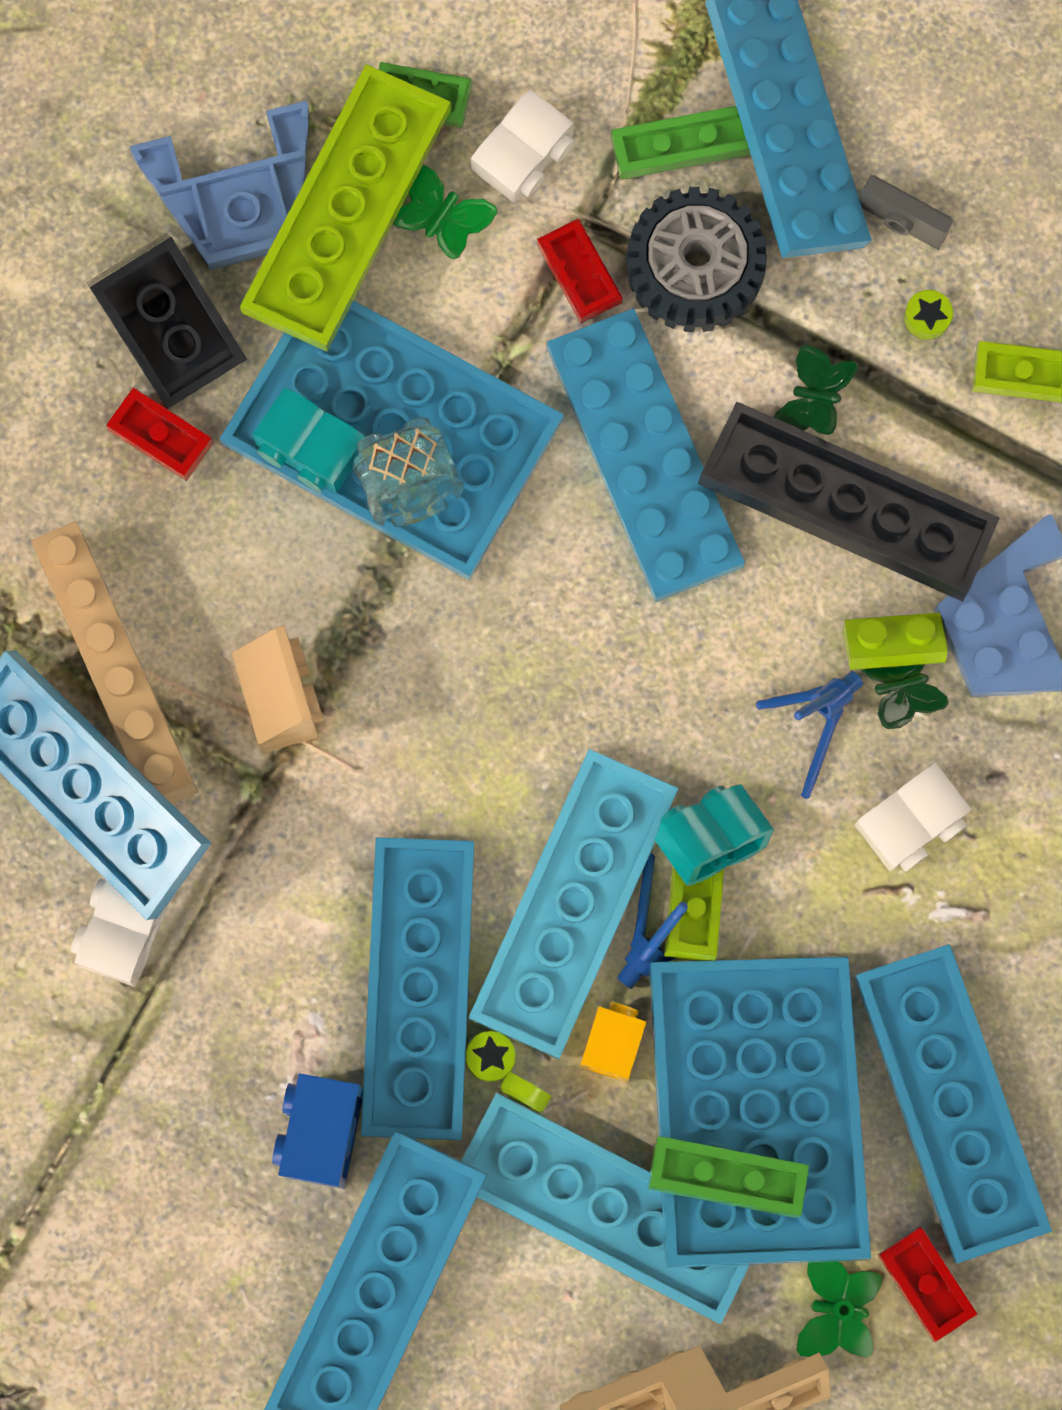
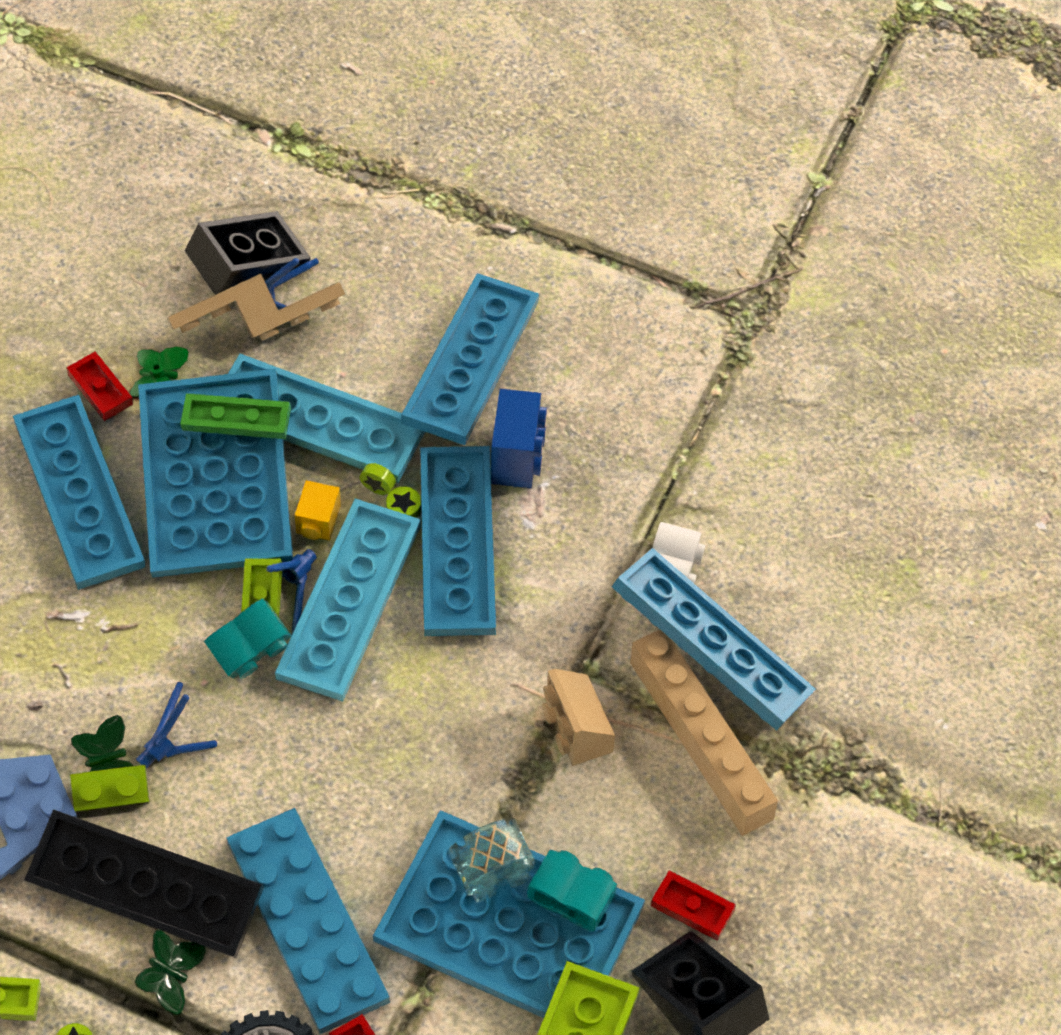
camera: 175 degrees right, 20 degrees down
white brick [854,763,972,872] -> none

